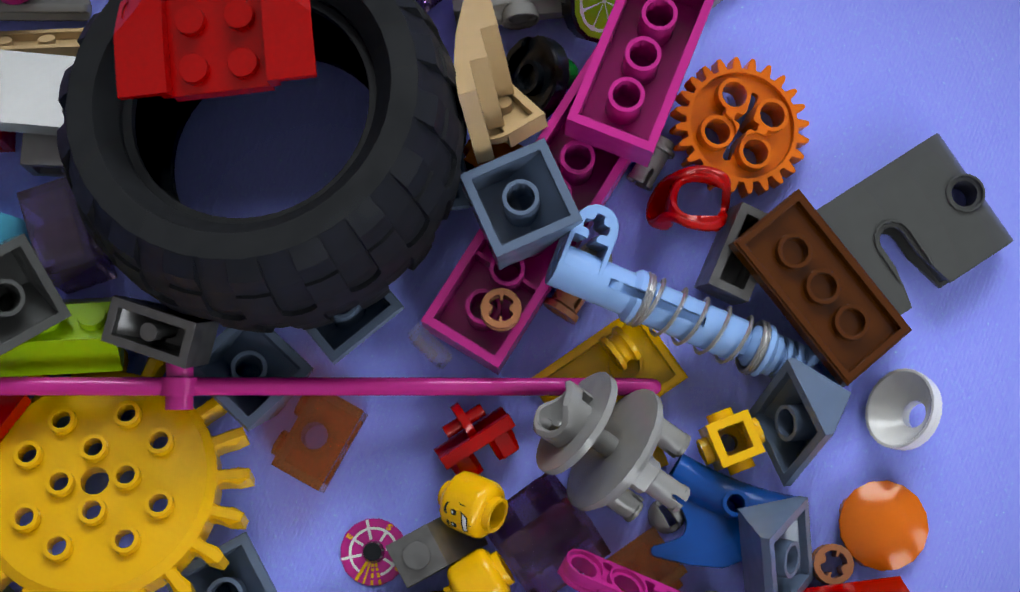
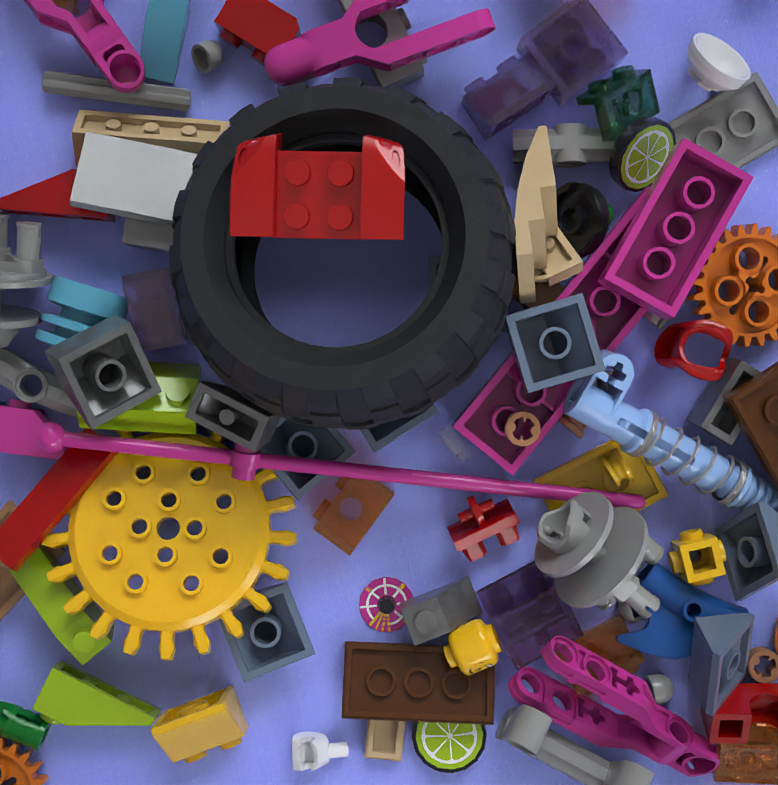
camera: 10 degrees right, 10 degrees up
yellow head [438,471,508,538] -> none

